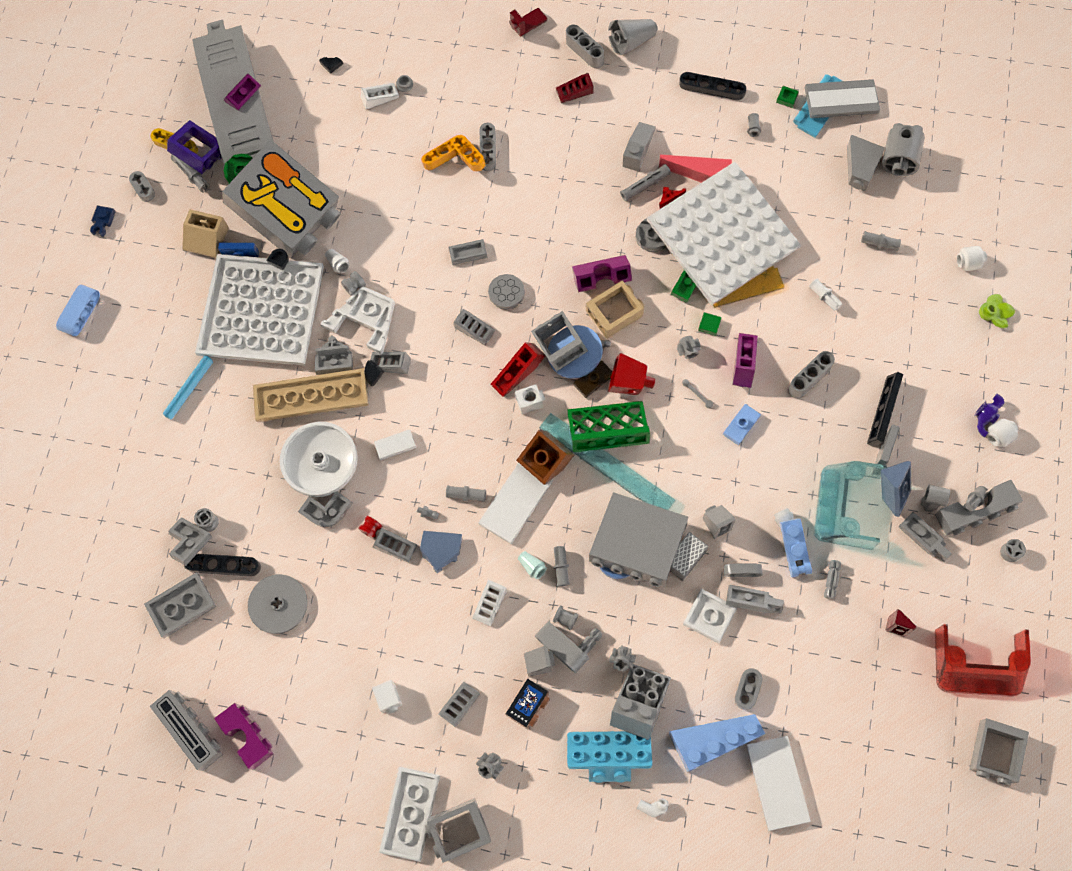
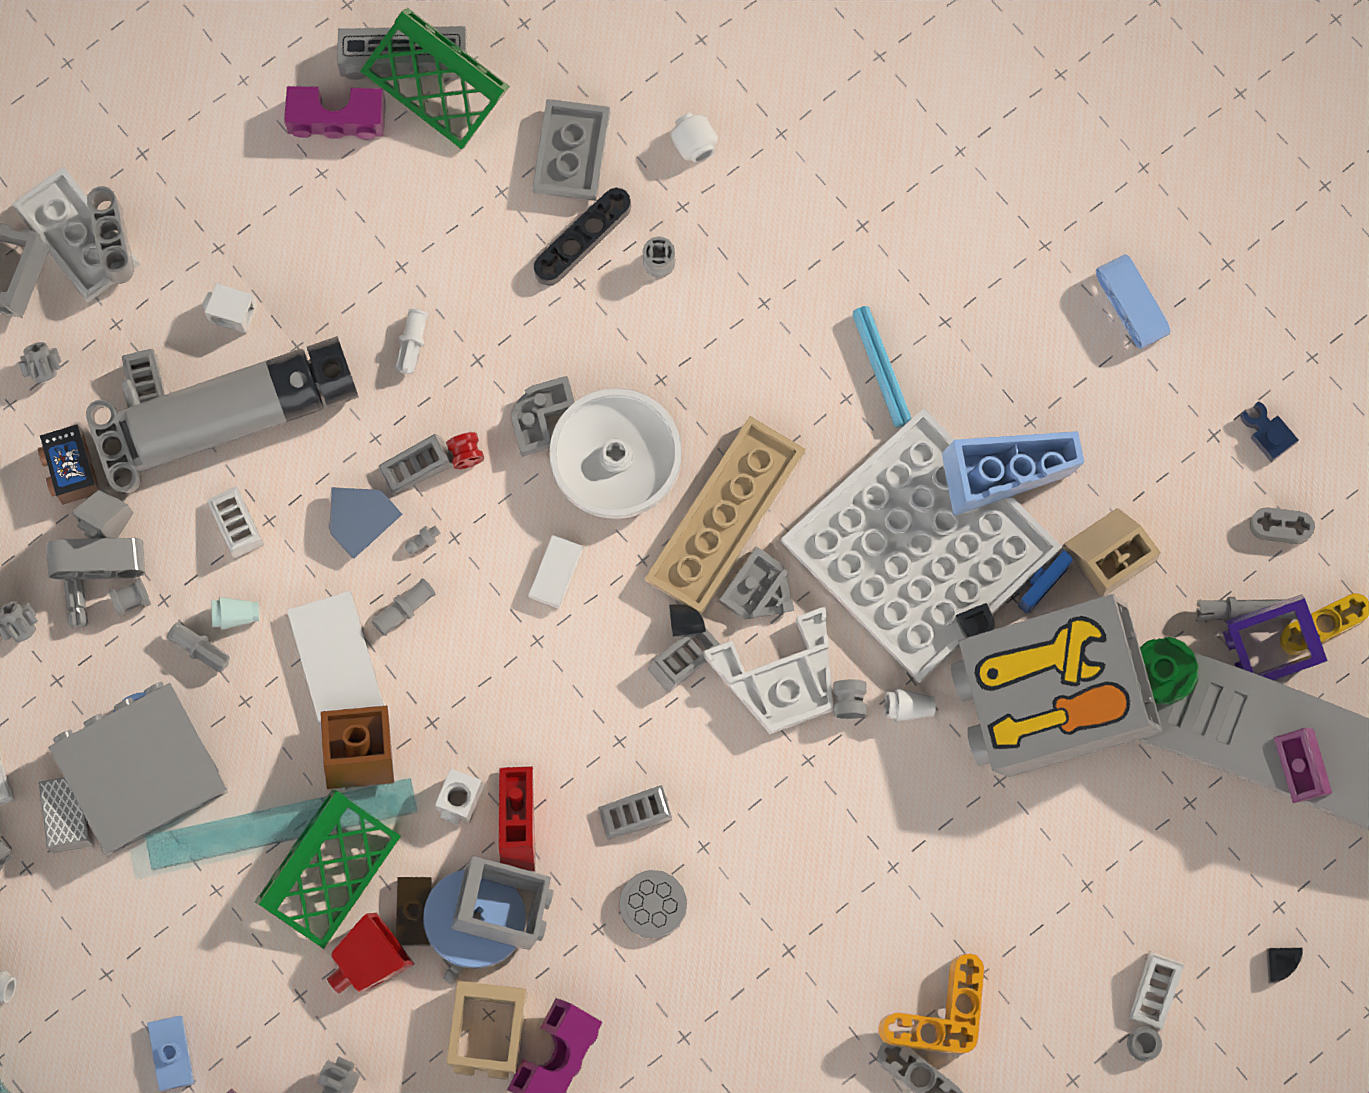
camera: 125 degrees right, 5 degrees up
light grey plate [168,517,212,566] -> none
light grey piece [248,574,308,634] -> none
light grey tile [448,239,488,265] -> none
light grey hinge [682,379,713,408] -> none
light grey slope [703,505,736,539] -> none
none -> light grey piece [86,336,359,494]
none -> light grey beam [87,186,134,284]
none -> green fence [360,8,510,150]
none -> white axle [395,309,429,374]
none -> white head [671,113,718,163]
none -> light blue wedge [942,431,1084,516]

